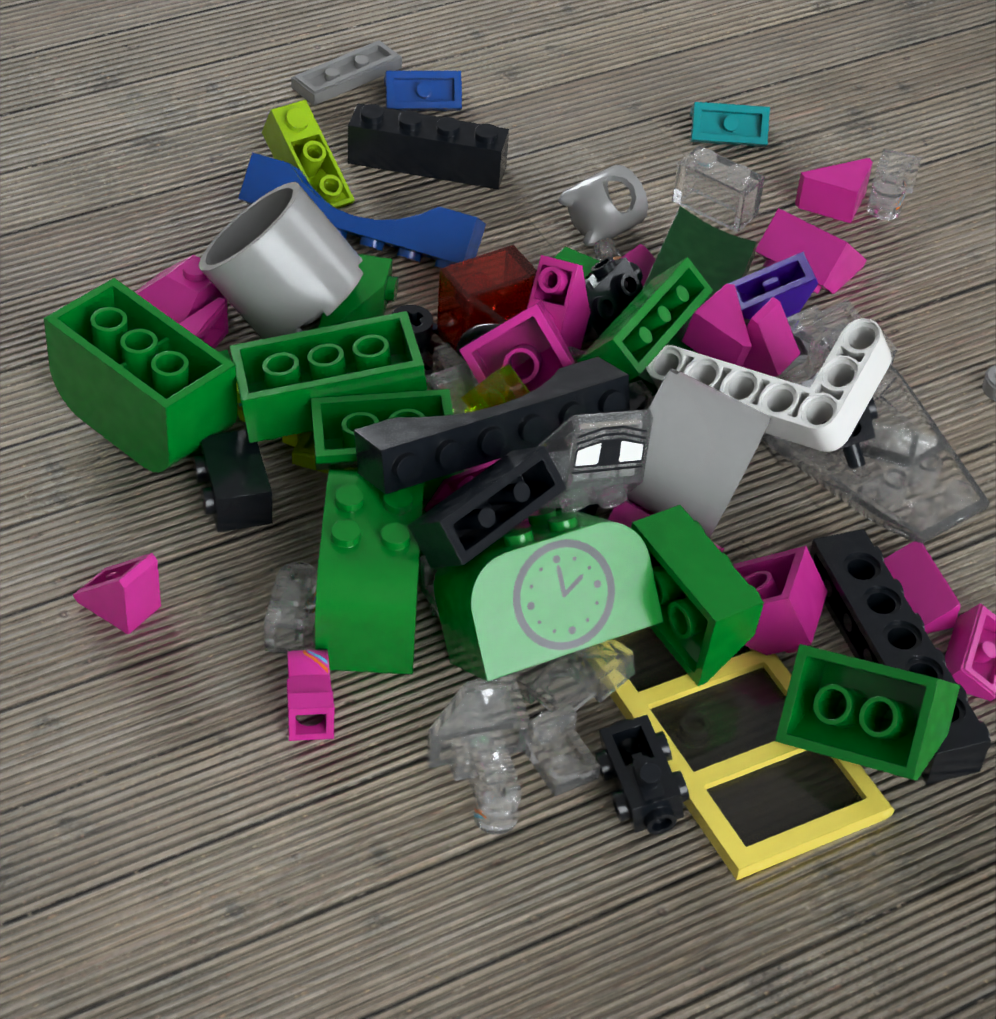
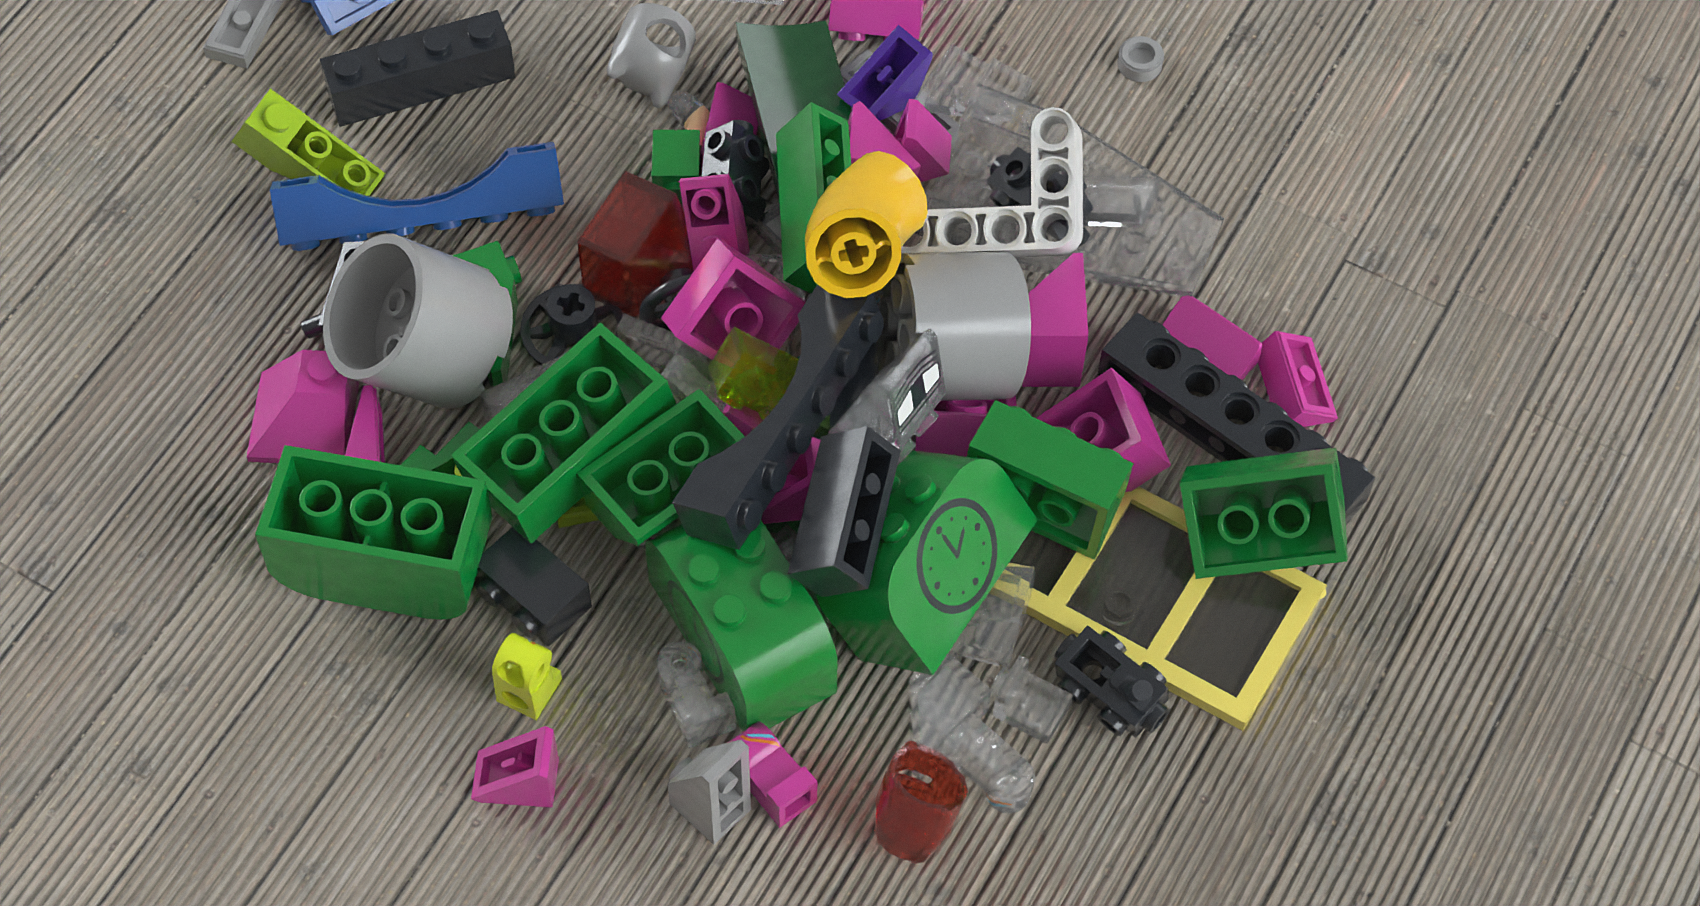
camera: 30 degrees left, 15 degrees up
none -> neon yellow leg [492,633,562,721]
none -> light grey slope [667,740,751,845]
none -> yellow brick [805,151,928,298]
none -> clear red helmet [875,741,969,863]
none -> dark pink slope [1022,253,1089,387]

